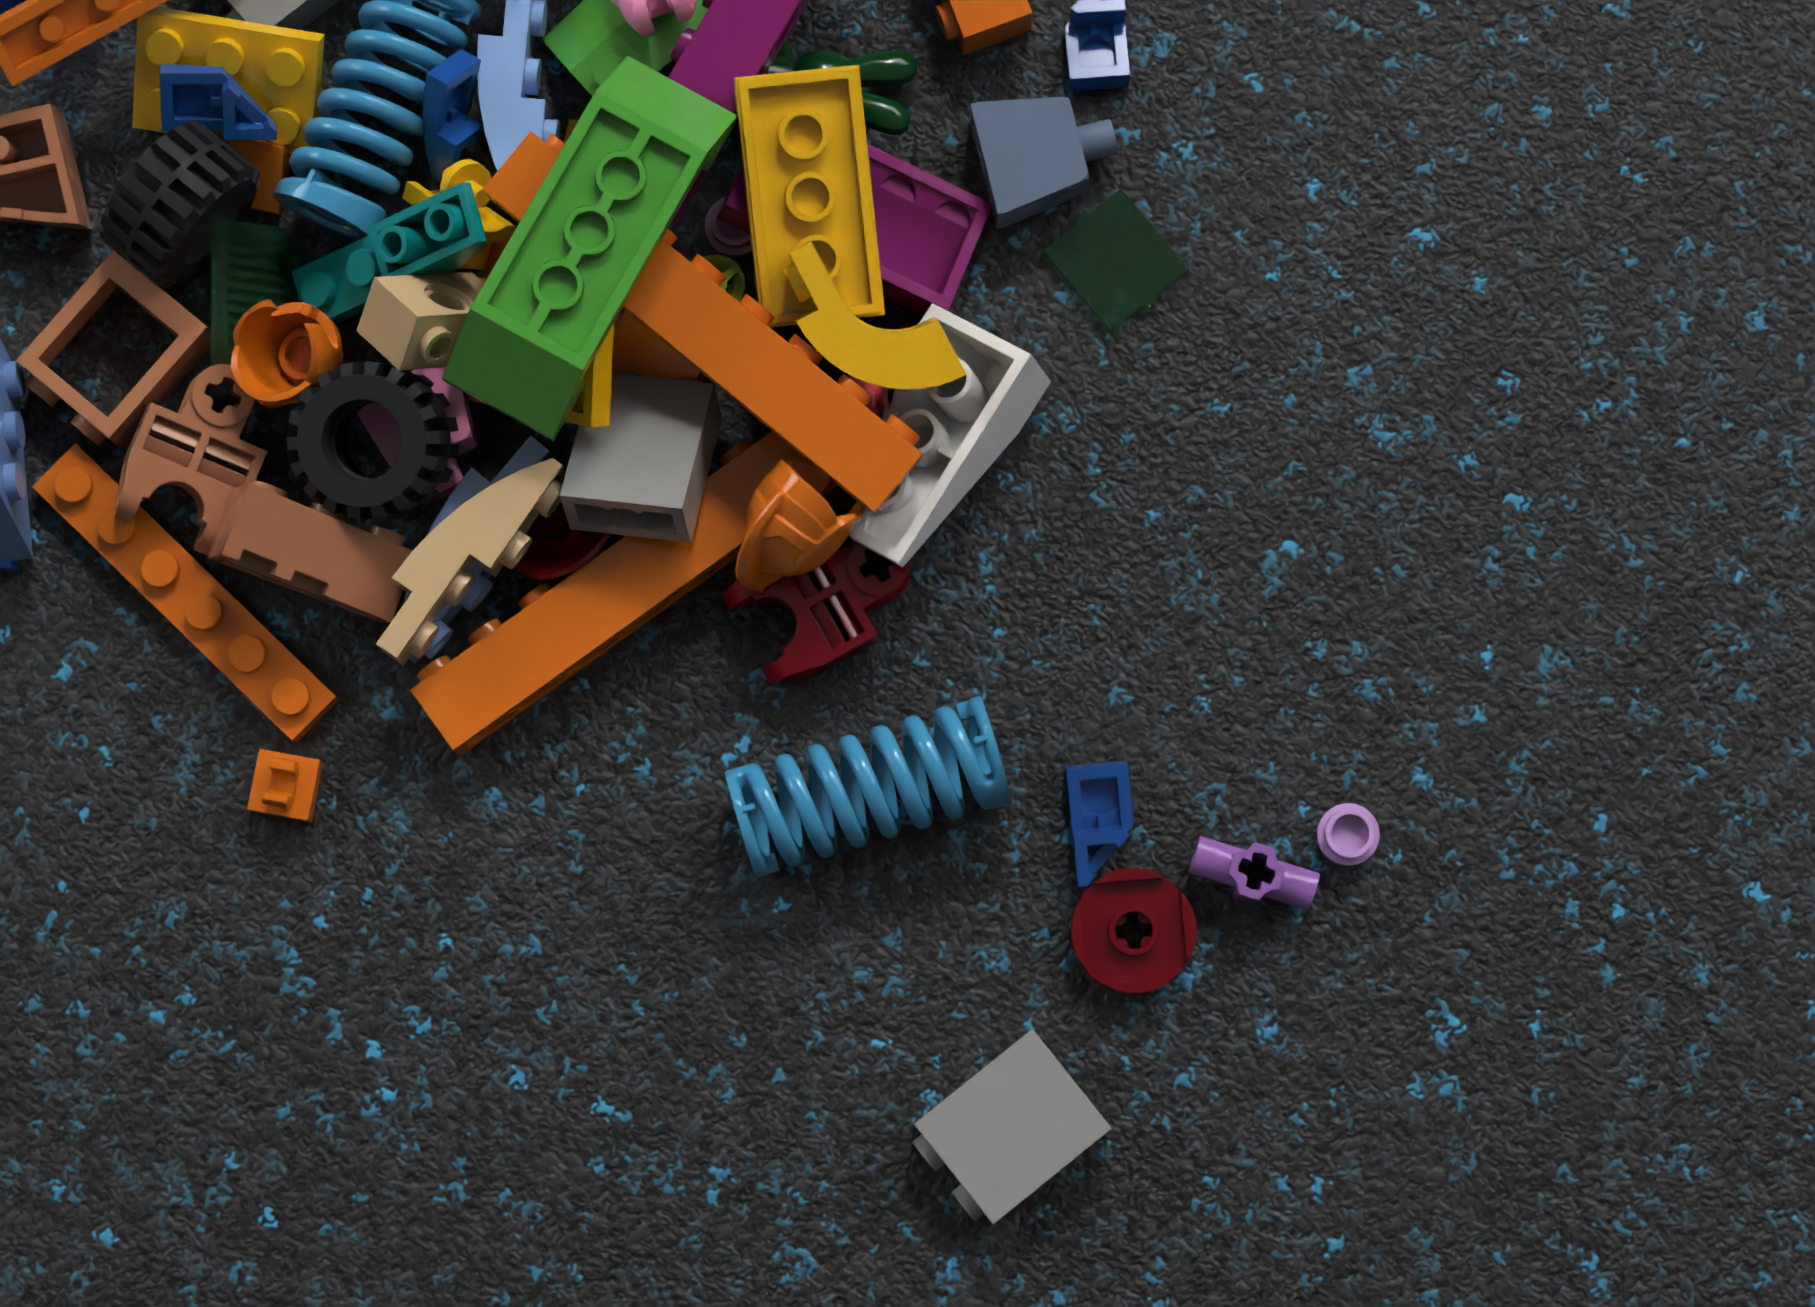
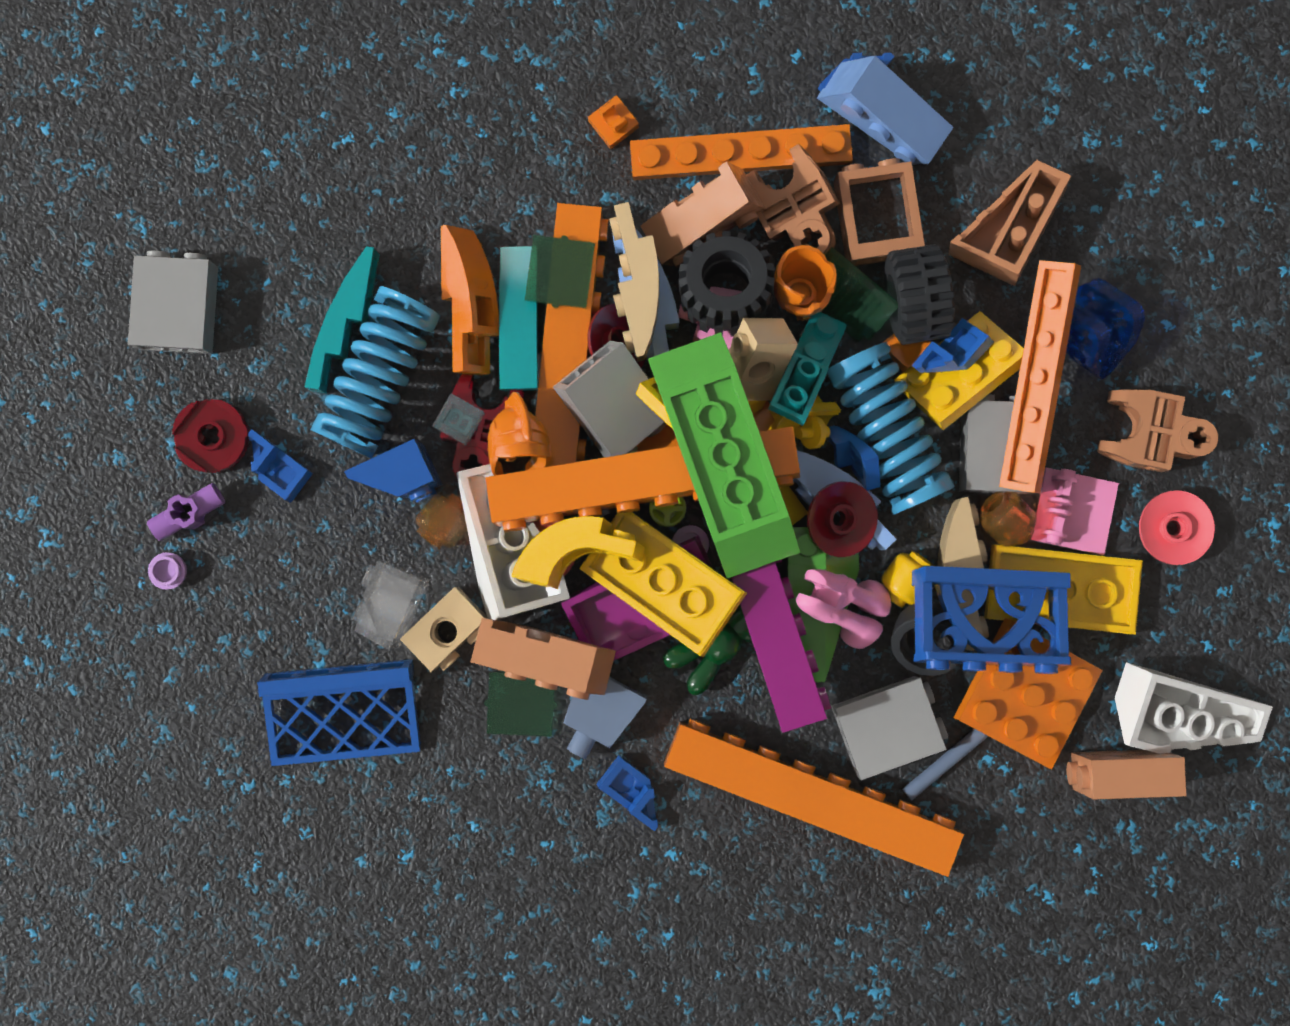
camera: 130 degrees right, 5 degrees up
none -> blue fence [257,659,421,766]
none -> teal slope [304,246,380,394]
none -> blue slope [344,439,443,503]
none -> clear slope [353,561,430,650]
none -> tan brick [400,587,487,672]
none -> clear orange head [415,493,467,550]
none -> clear light blue tile [432,394,485,446]
none -> orange slope [441,225,499,375]
none -> nougat wedge [470,617,616,700]
none -> teal slope [499,246,539,391]
none -> clear green piece [525,235,595,309]
none -> dark red dish [807,481,878,557]

